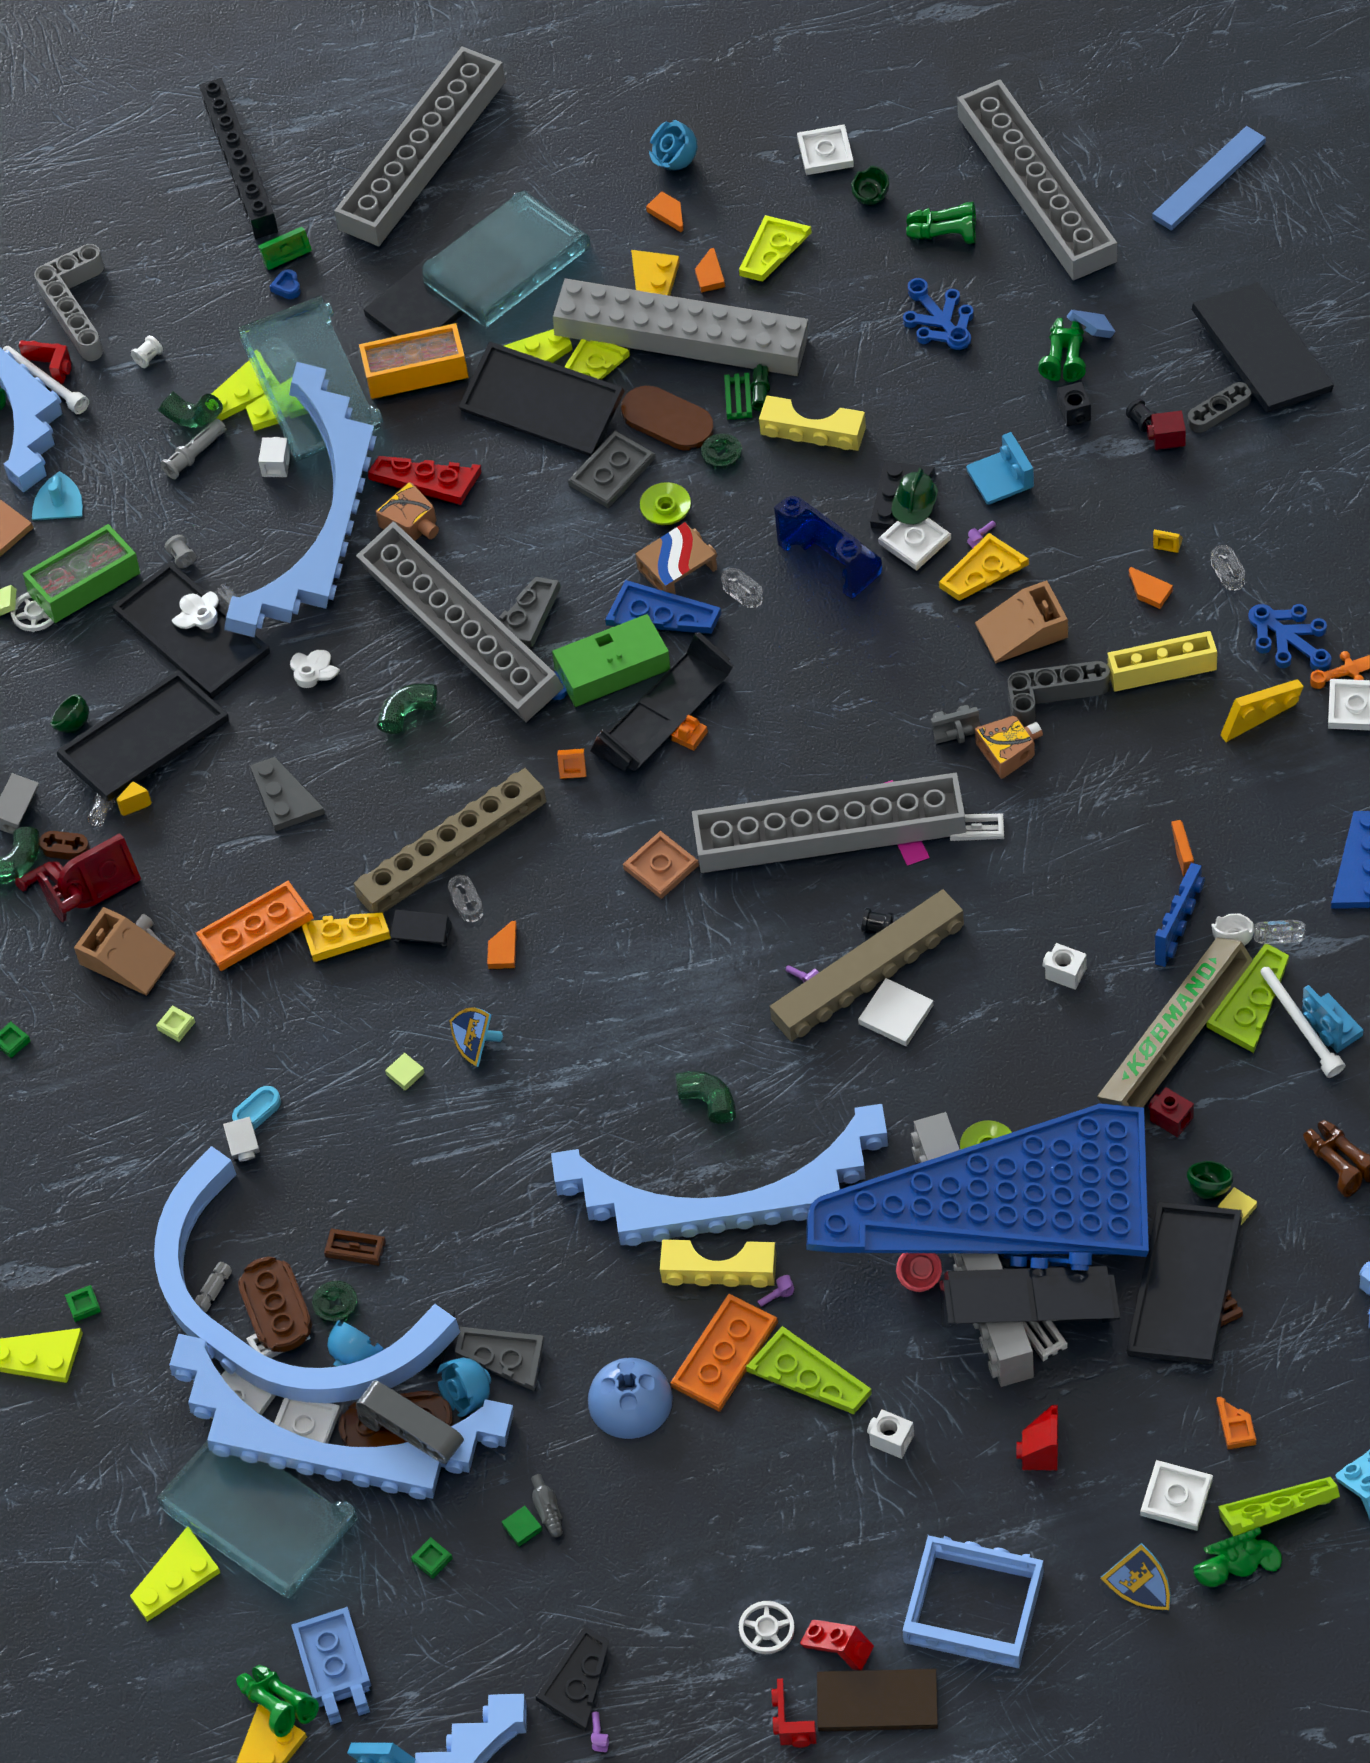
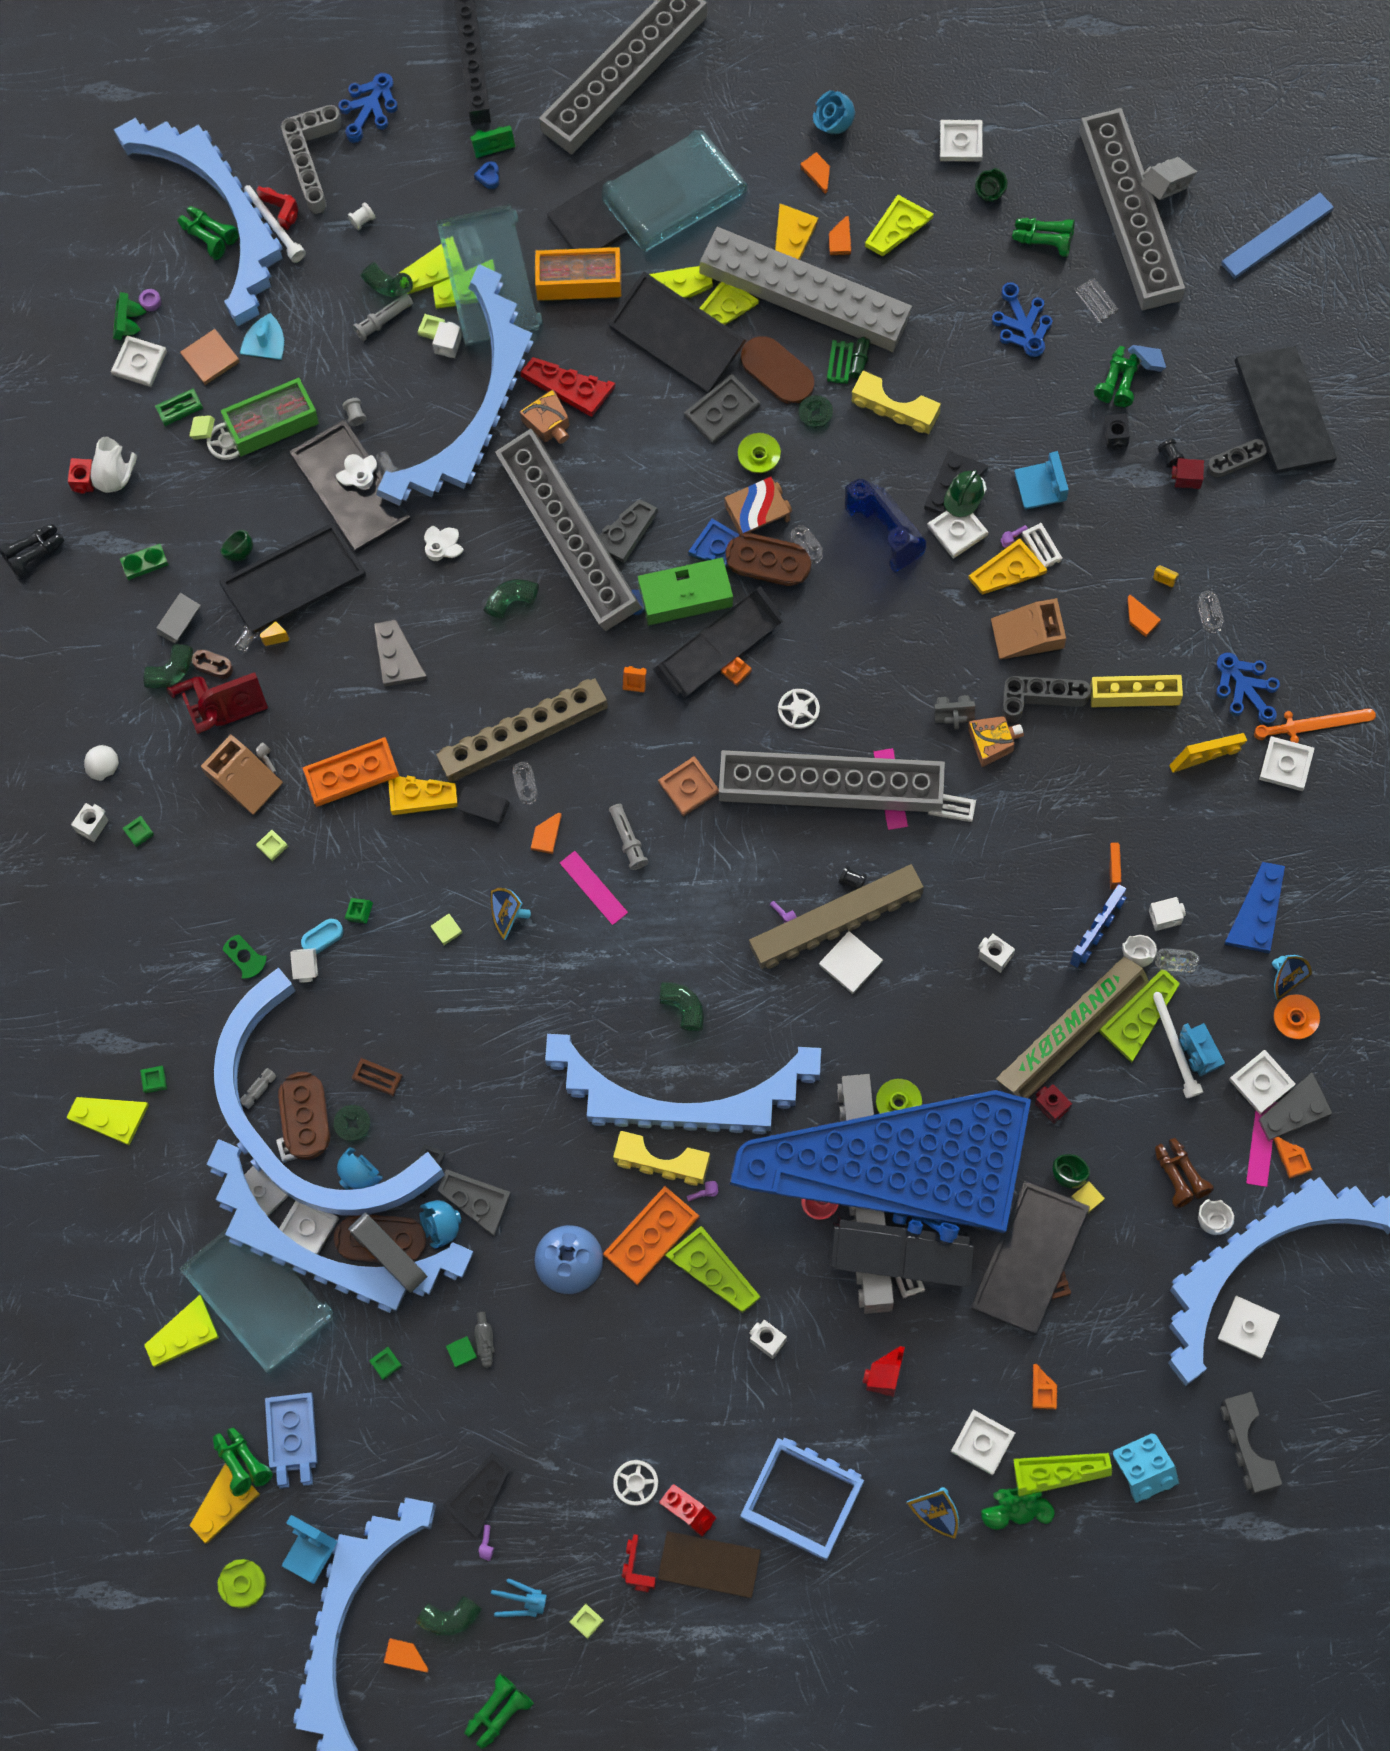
camera: 10 degrees right, 15 degrees up
none -> green piece [223,935,266,979]
none -> blue plant [339,73,398,143]
none -> green tile [345,898,373,924]
none -> yellowish green tile [418,314,445,340]
none -> dark pink sticker [560,851,628,925]
none -> light grey pin [609,804,649,870]
none -> reddish brown tile [726,533,811,586]
none -> white wheel [778,689,820,729]
none -> white tile [1022,523,1062,569]
none -> clear tile [1076,278,1118,323]
none -> light grey brick [1141,157,1197,200]
none -> white brick [1149,897,1186,931]

